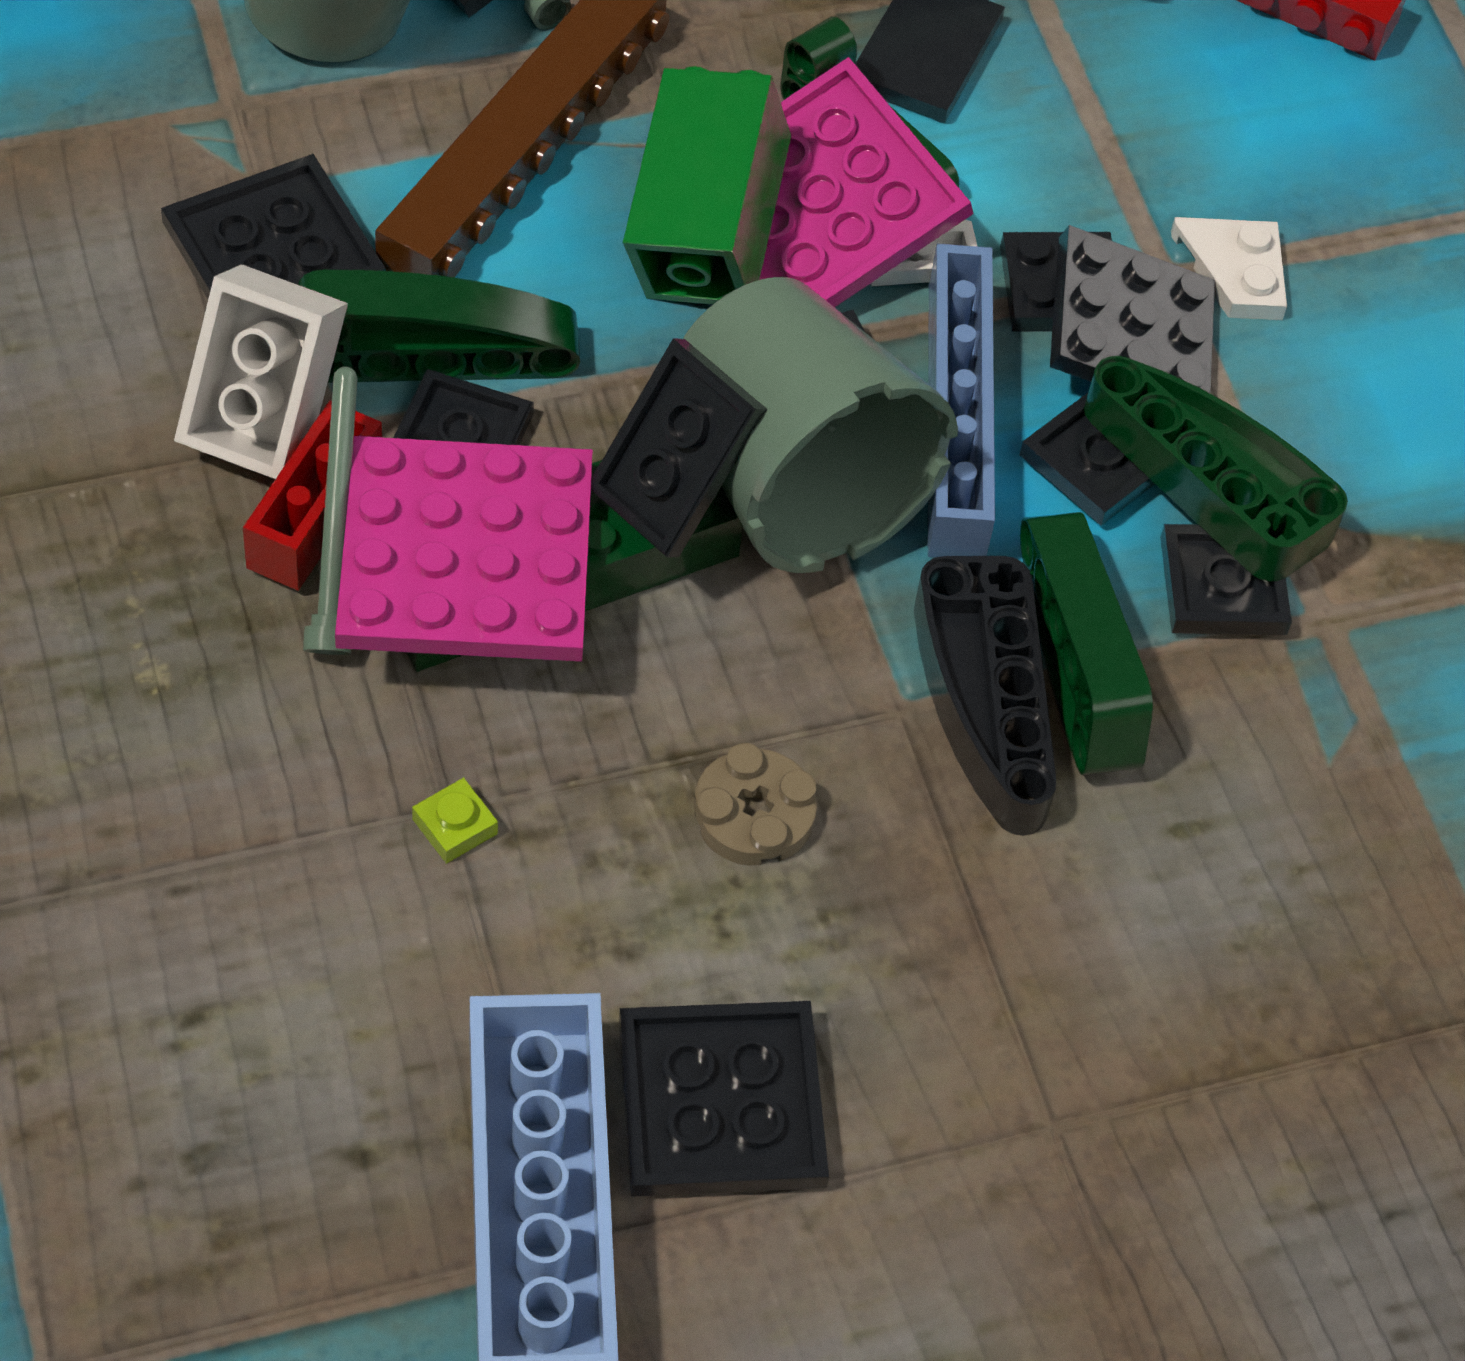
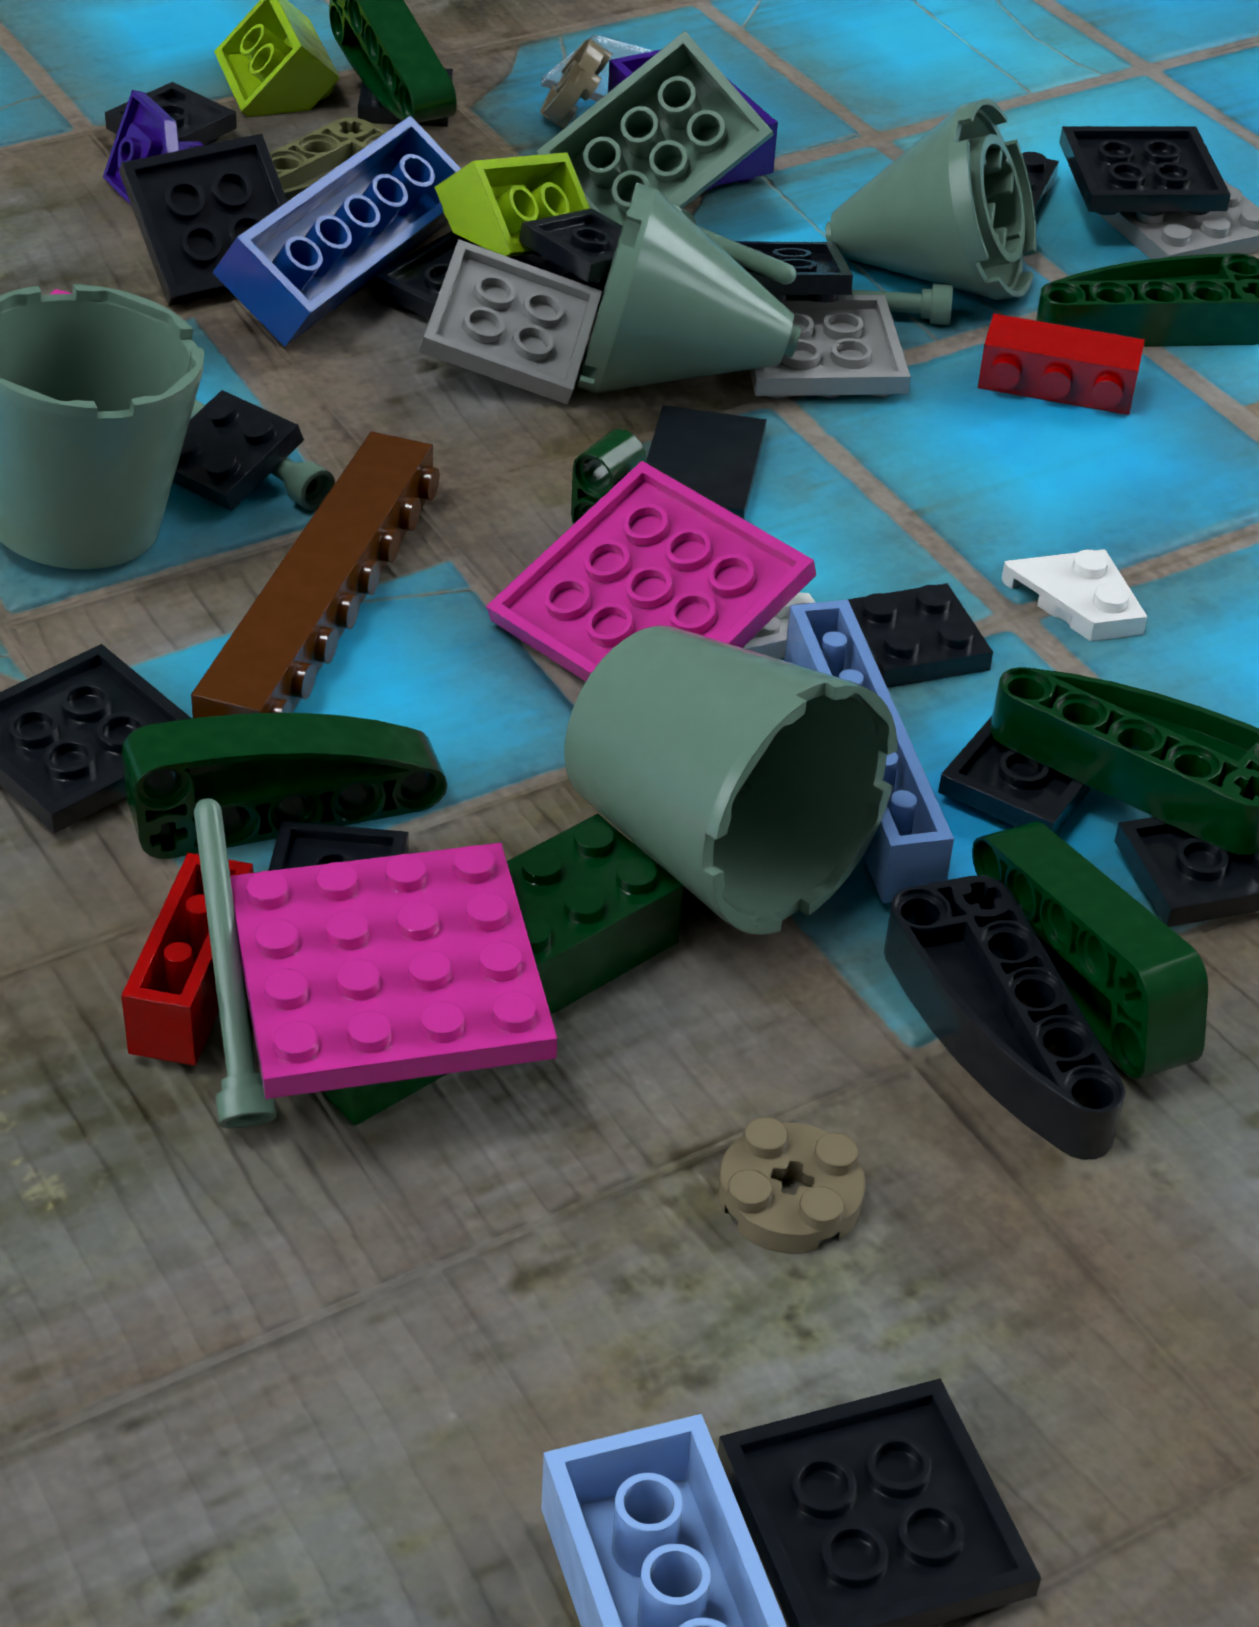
camera: 10 degrees left, 15 degrees down
white brick [174,264,348,479] -> none
lime plate [412,777,498,864] -> none
black tile [591,338,767,557] -> none
green brick [622,66,791,304] -> none
plate [1050,225,1215,393] -> none

